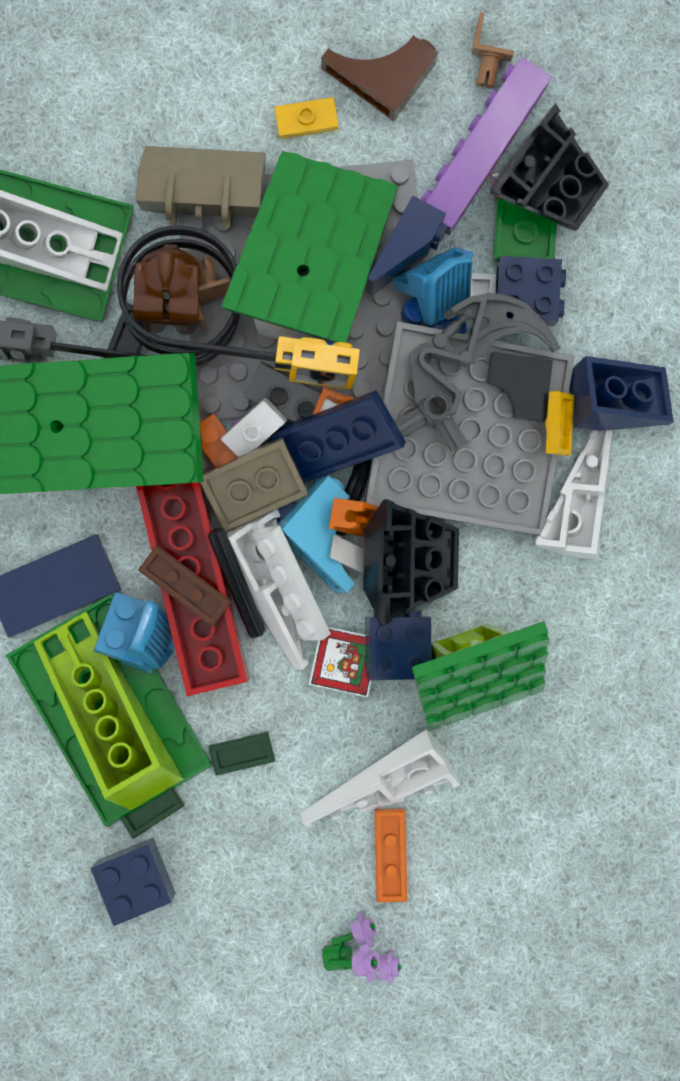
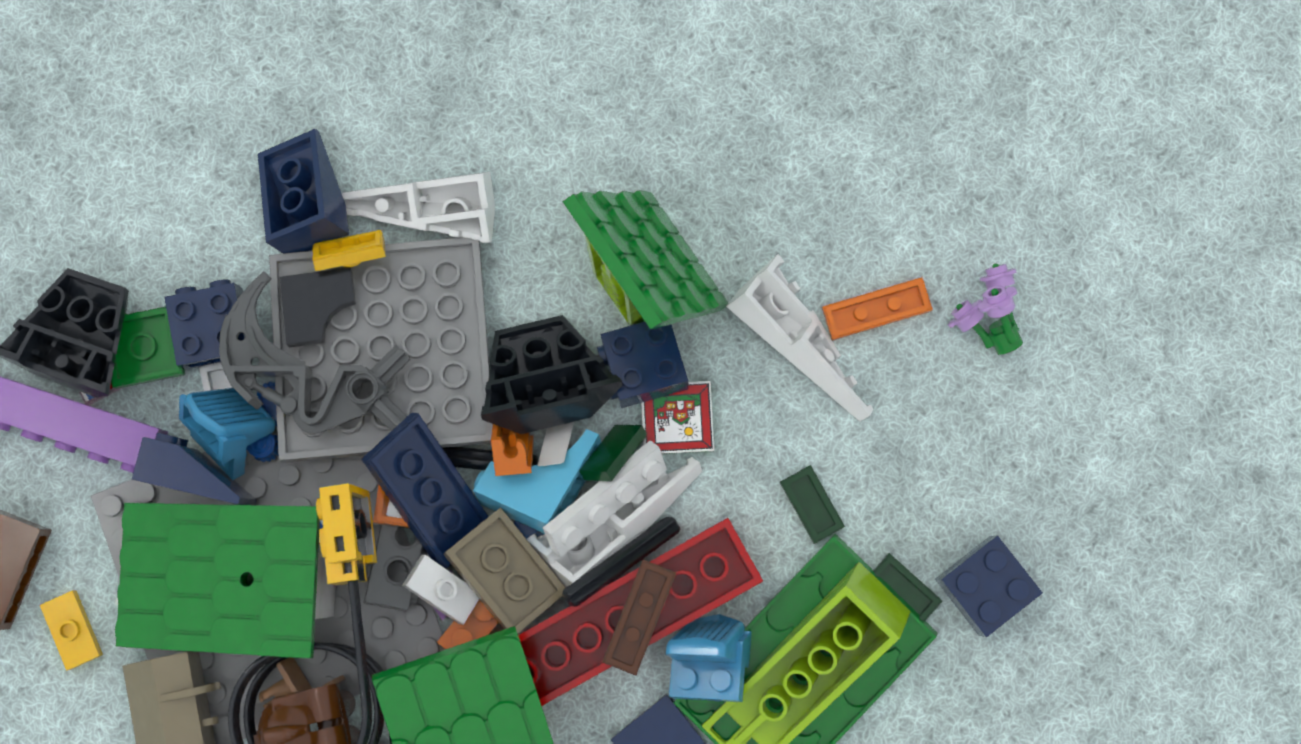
camera: 105 degrees left, 5 degrees down
none -> dark green tile [579,425,647,481]

